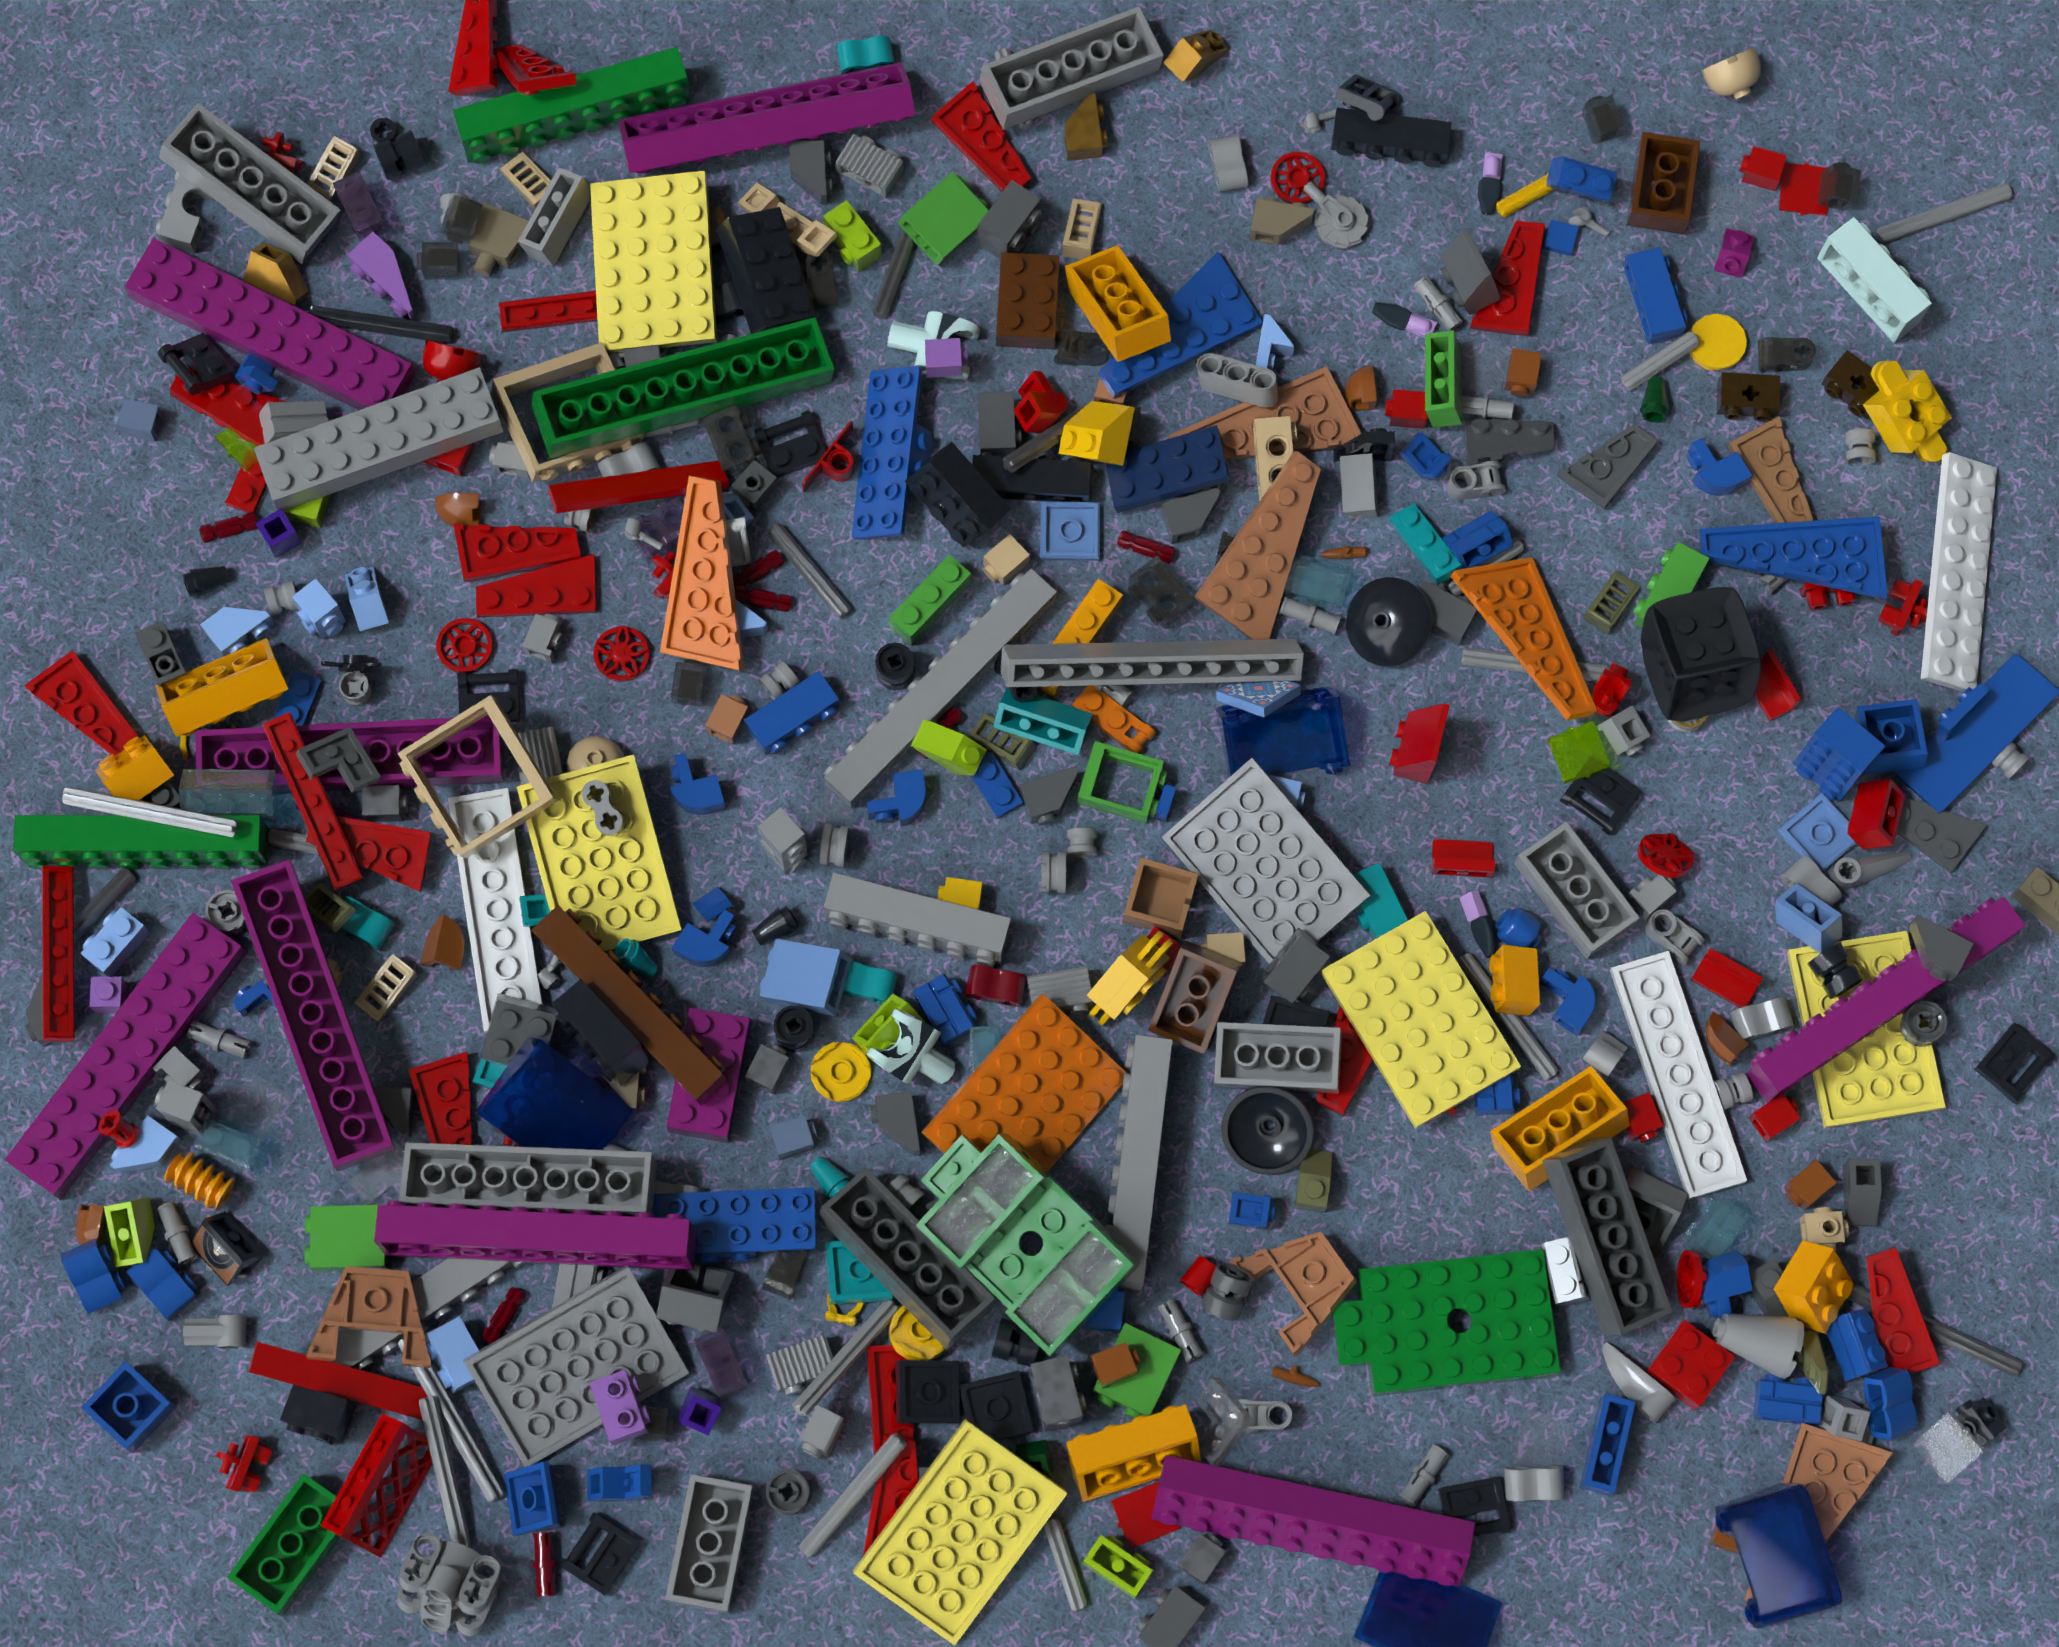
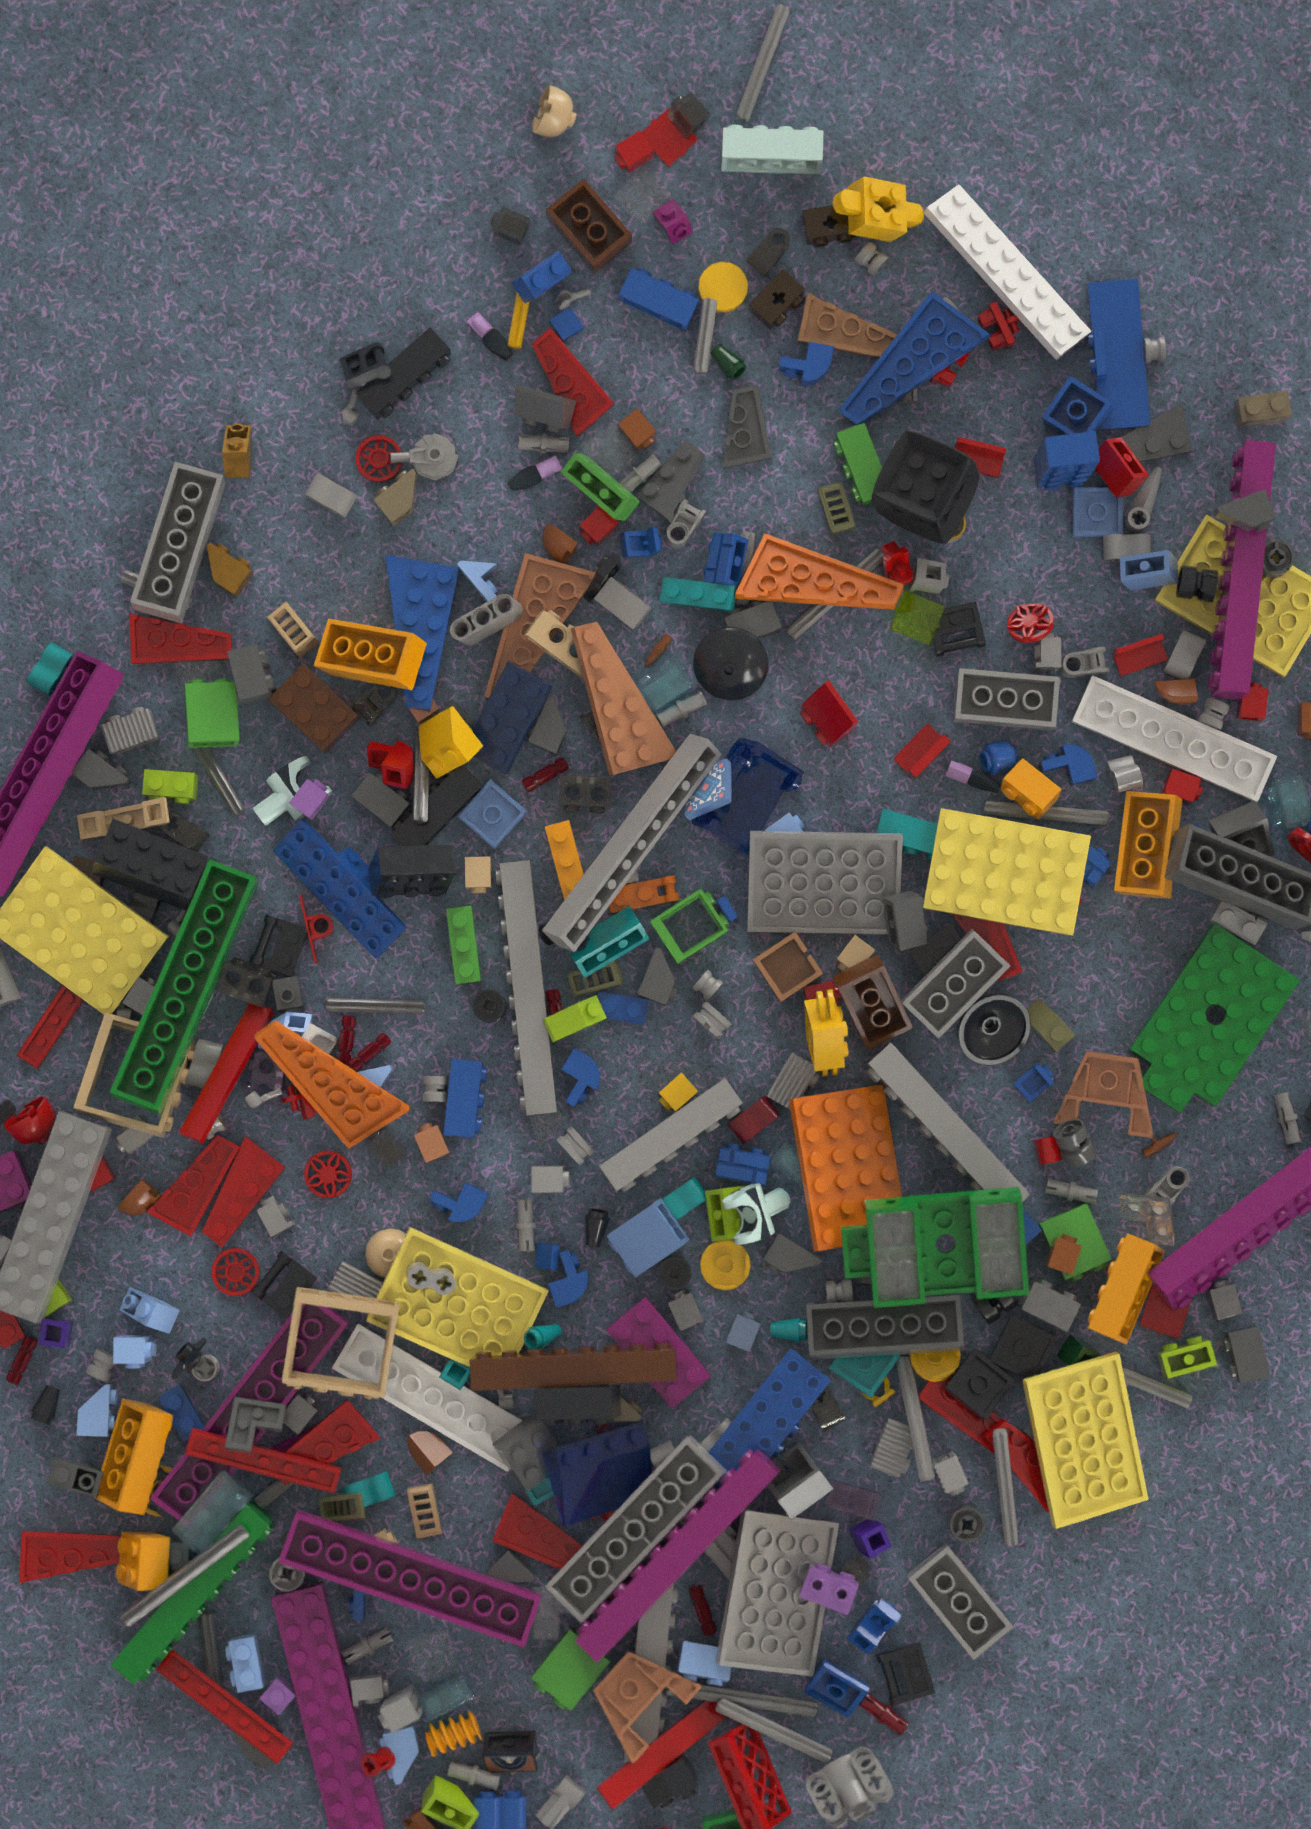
camera: 45 degrees left, 10 degrees up
none -> light grey pin [516,1199,536,1251]

